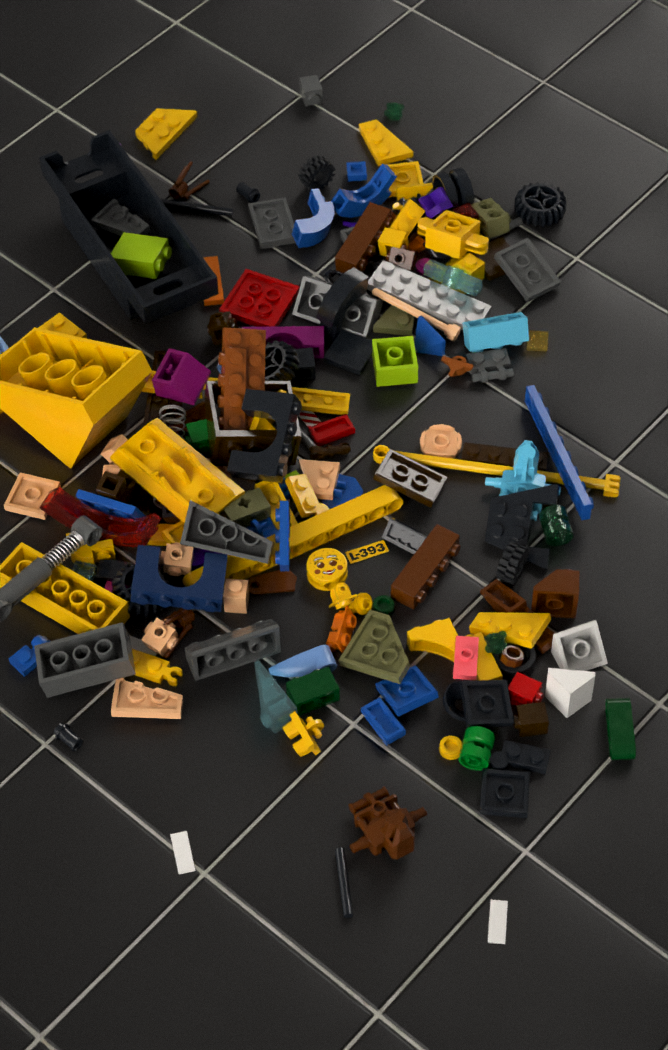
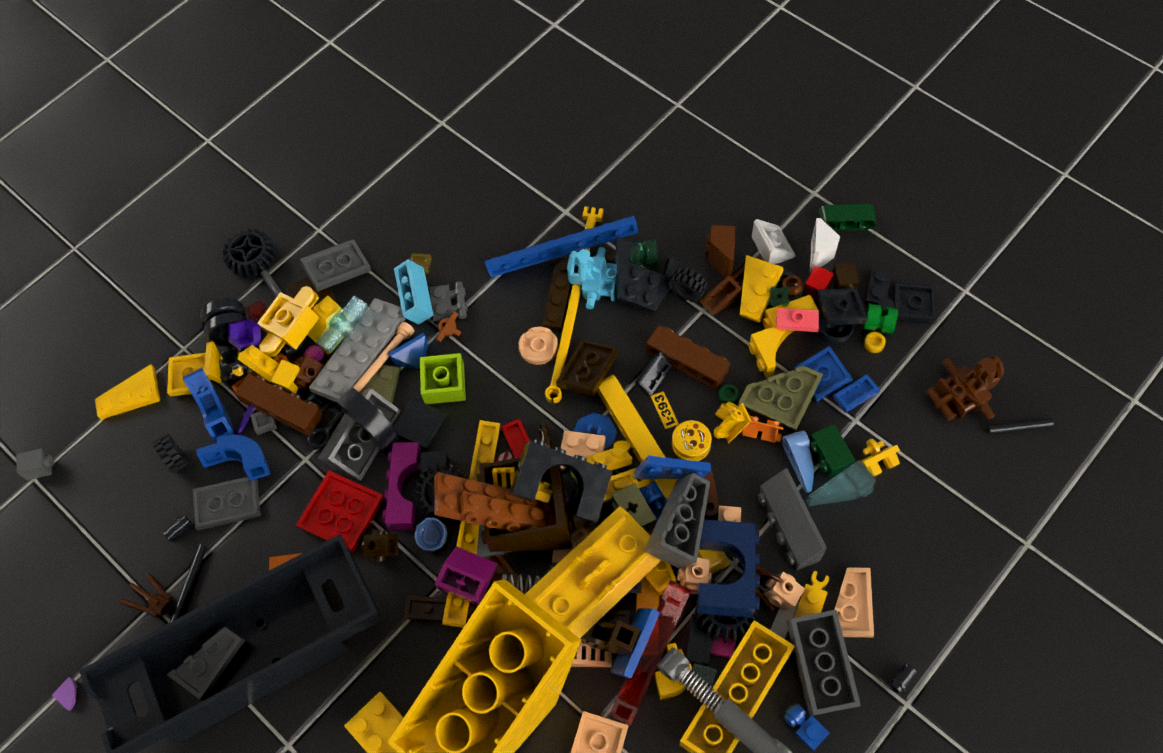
camera: 85 degrees left, 10 degrees up
lime brick [111,232,172,279] -> none
yellow wing [135,108,198,160] -> none
white sticker [170,831,195,875] -> none
green brick [185,419,209,454] -> none
blue plate [346,161,367,182] -> none
clear green plate [384,102,404,120] -> none
olive brick [470,198,511,238] -> none
white sticker [488,900,508,944] -> none

